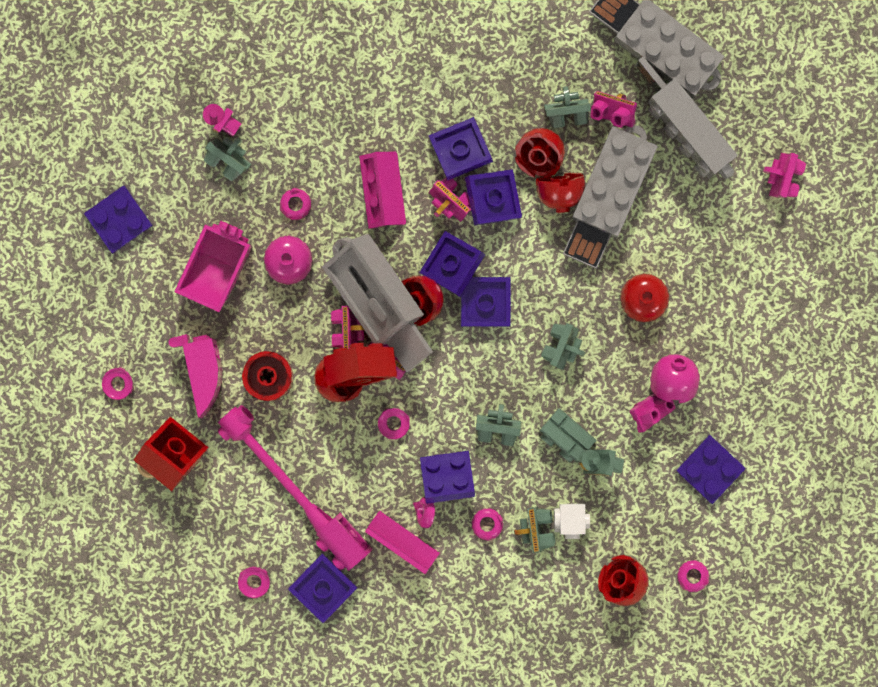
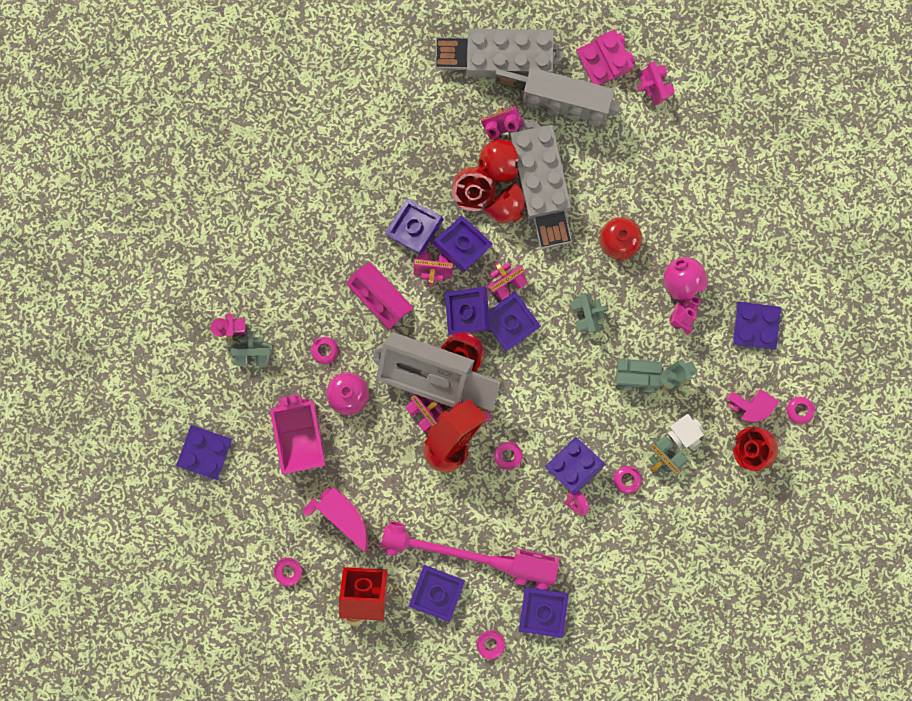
camera: 30 degrees left, 5 degrees down
red brick [242,351,293,401] -> none
dark pink panel [364,510,440,575] -> none
sand green hips [476,404,521,446] -> none
sand green hips [544,86,591,128] -> none
none -> dark purple plate [408,565,465,622]
none -> red cylinder [478,139,518,182]
none -> dark pink hips [486,262,528,300]
none -> dark pink plate [576,29,635,85]
none -> dark pink brick [725,389,779,423]

